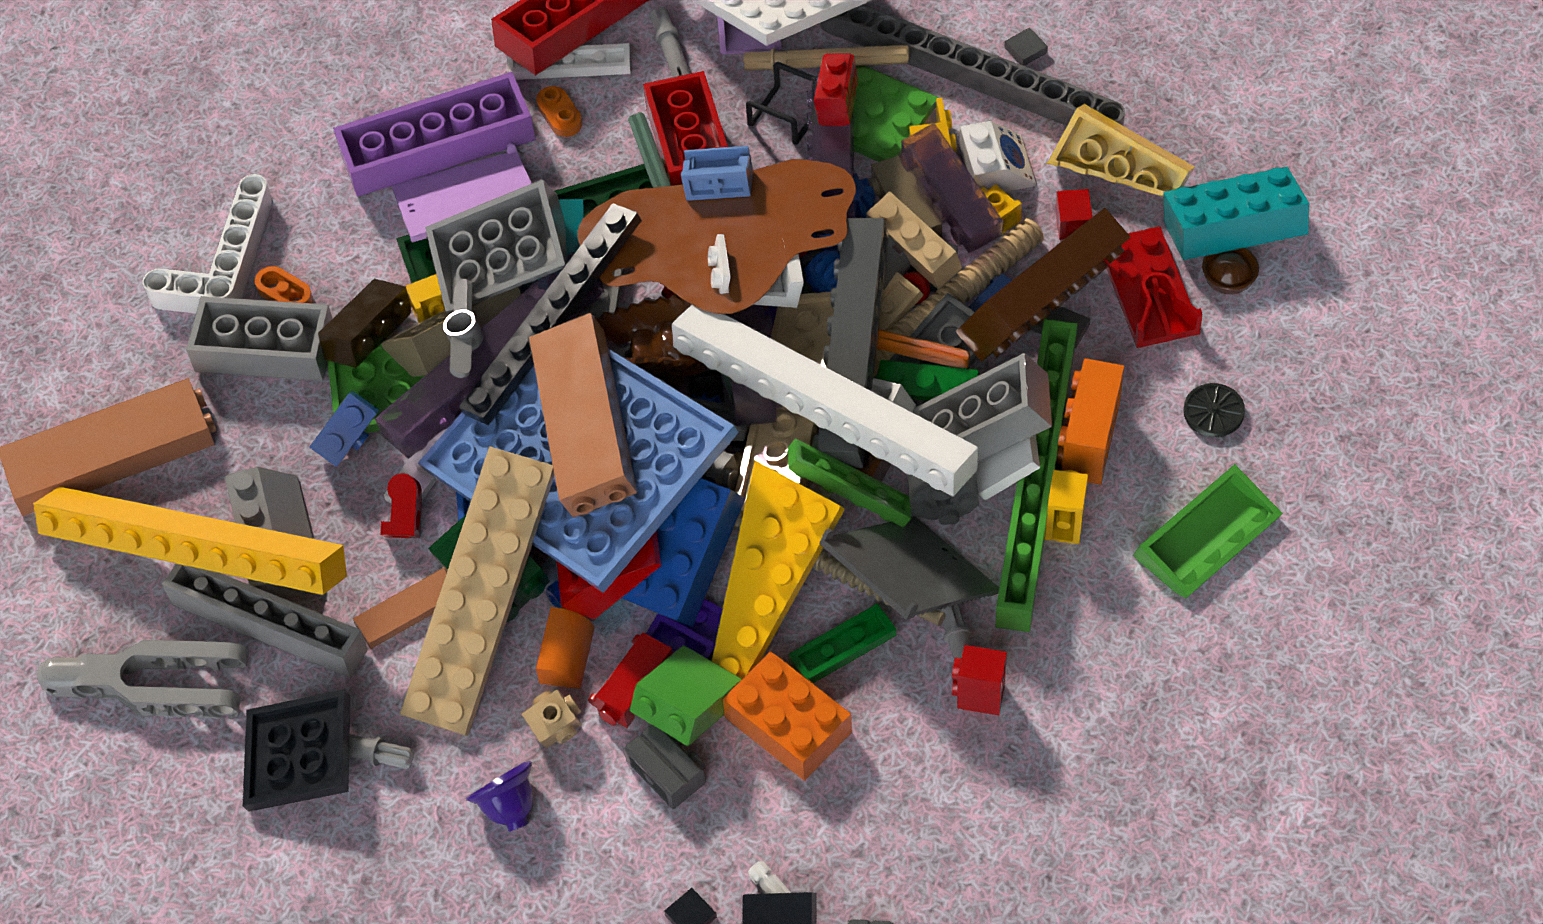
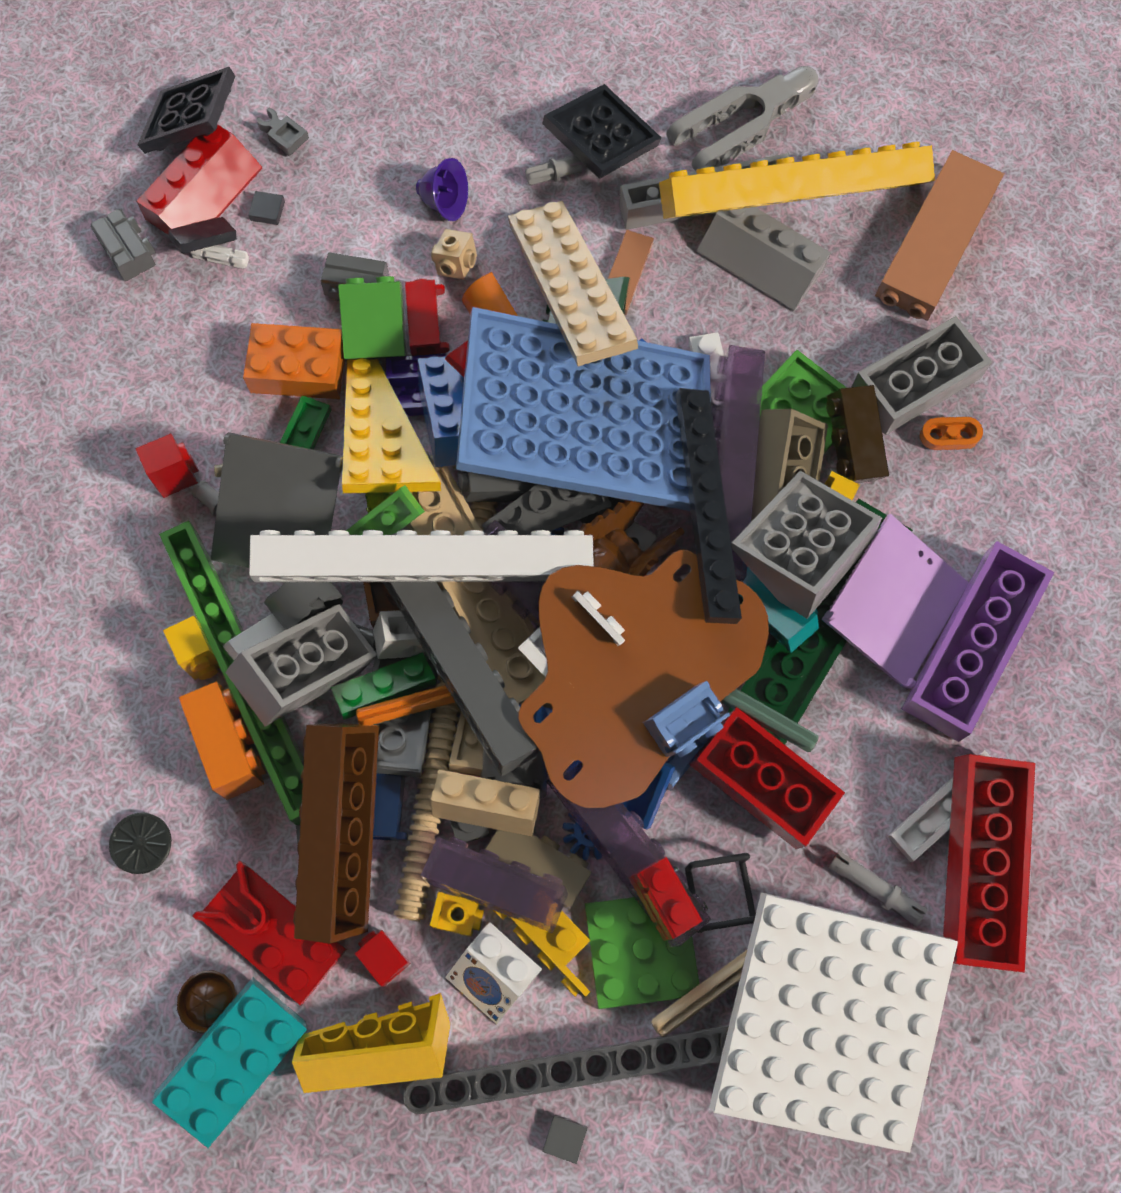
camera: 135 degrees right, 15 degrees up
white beam [143,174,272,313] -> none
blue brick [309,391,379,467] -> none
red leg [380,473,422,538] -> none
light grey piece [443,279,484,378] -> none
nougat brick [529,313,638,518] -> none
orange plate [536,86,582,137] -> none
bright green slope [1133,464,1283,599] -> none

